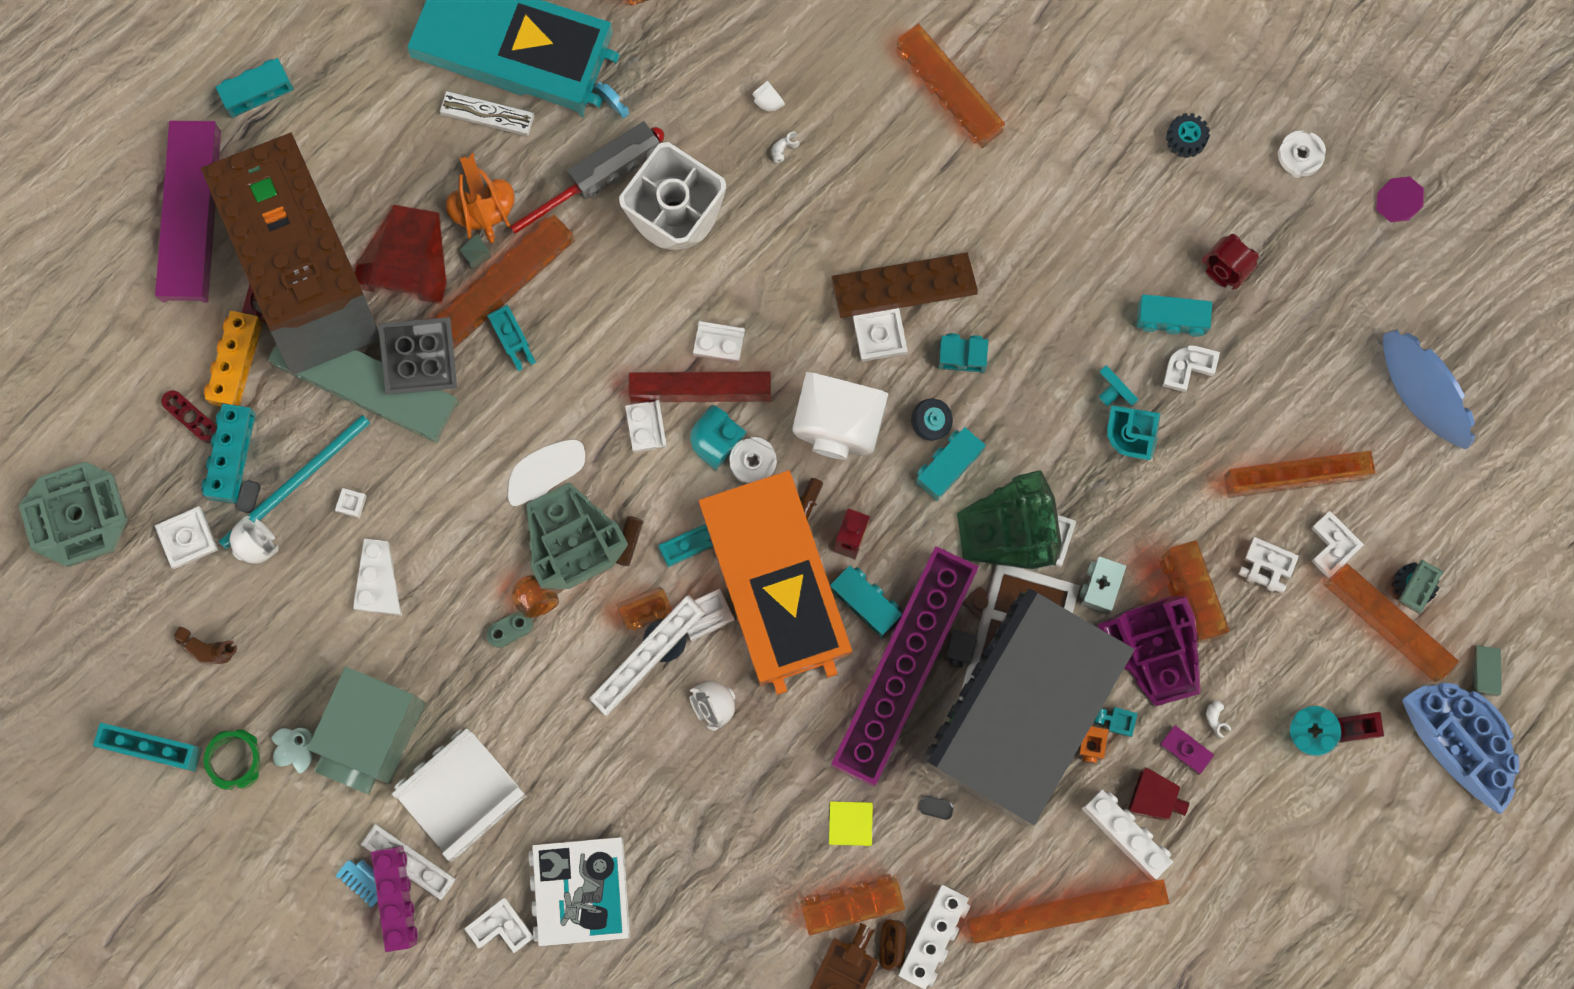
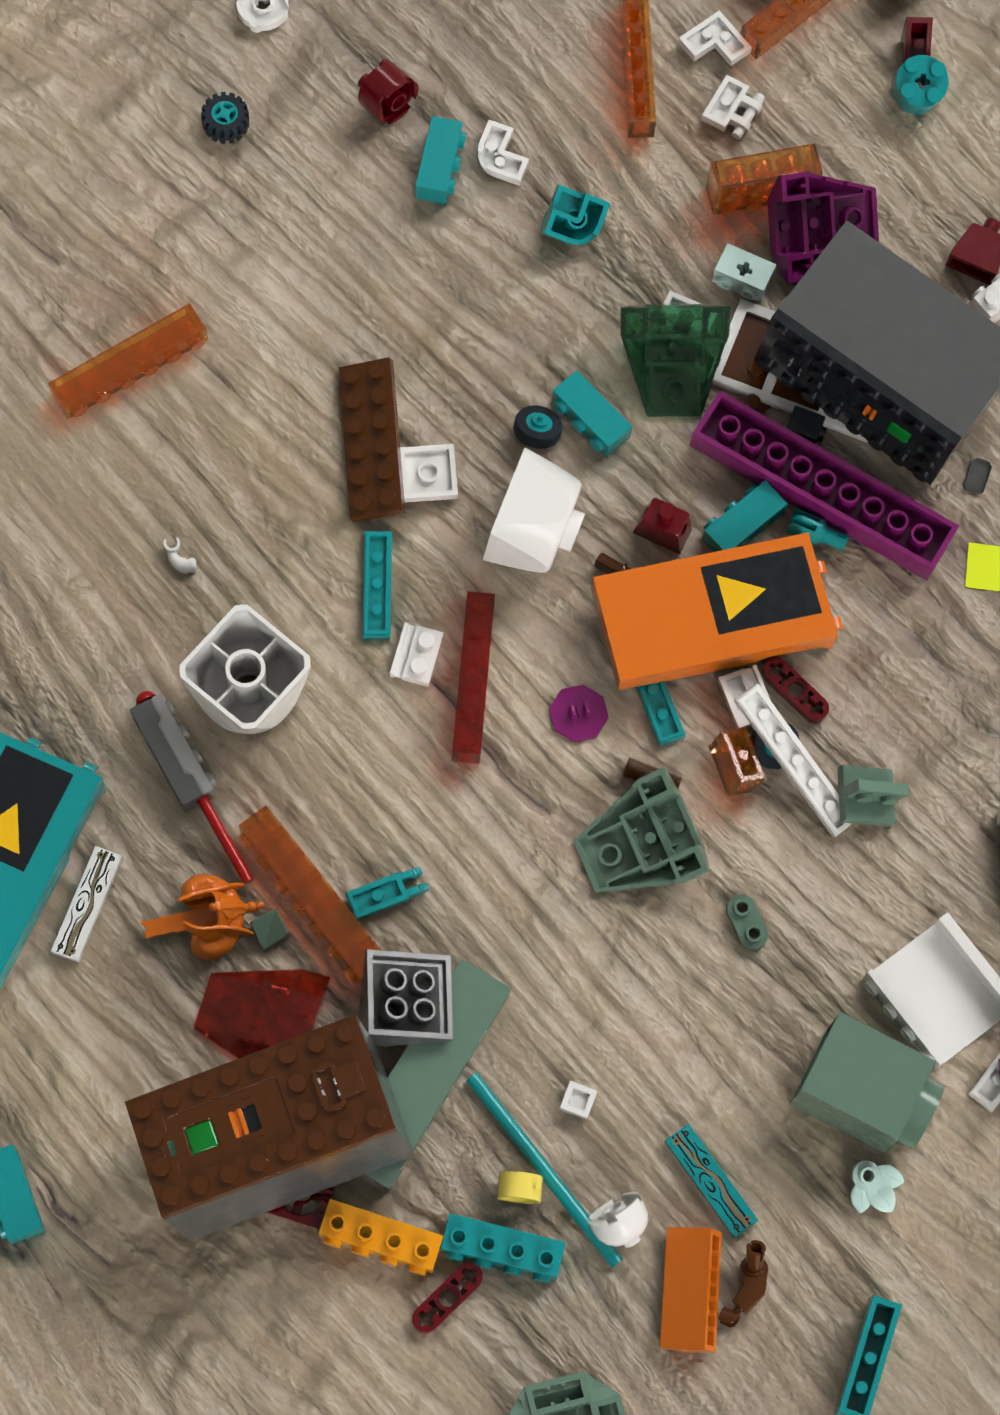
camera: 90 degrees left, 5 degrees down
white plate [154,506,218,569] -> none
magenta tile [155,121,221,303] -> none
green piece [203,729,260,791] -> none
dark grey piece [236,480,261,513] -> none
white wing [353,539,402,616] -> none
white sticker [508,440,585,506] -> none
clear orange helmet [512,575,559,618] -> none
medium azure tile [593,81,629,119] -> none
white plate [625,400,667,453] -> none
teal brick [690,405,746,471] -> none
white cylinder [690,681,735,731] -> none
white plate [730,437,777,484] -> none
white piece [752,81,785,112] -> none
teal brick [938,333,989,373] -> none
teal tile [1098,365,1139,407] -> none
magenta plate [1160,725,1214,775] -> none
white arm [1206,700,1231,739] -> none
none -> teal tile [362,531,392,639]
none -> light yellow piece [496,1171,543,1204]
none -> magenta piece [549,685,609,743]
none -> orange brick [660,1227,722,1353]
none -> teal tile [664,1124,759,1238]
none -> dark red beam [762,657,829,724]
none -> teal arm [785,508,849,551]
none -> sand green bracket [837,765,909,827]

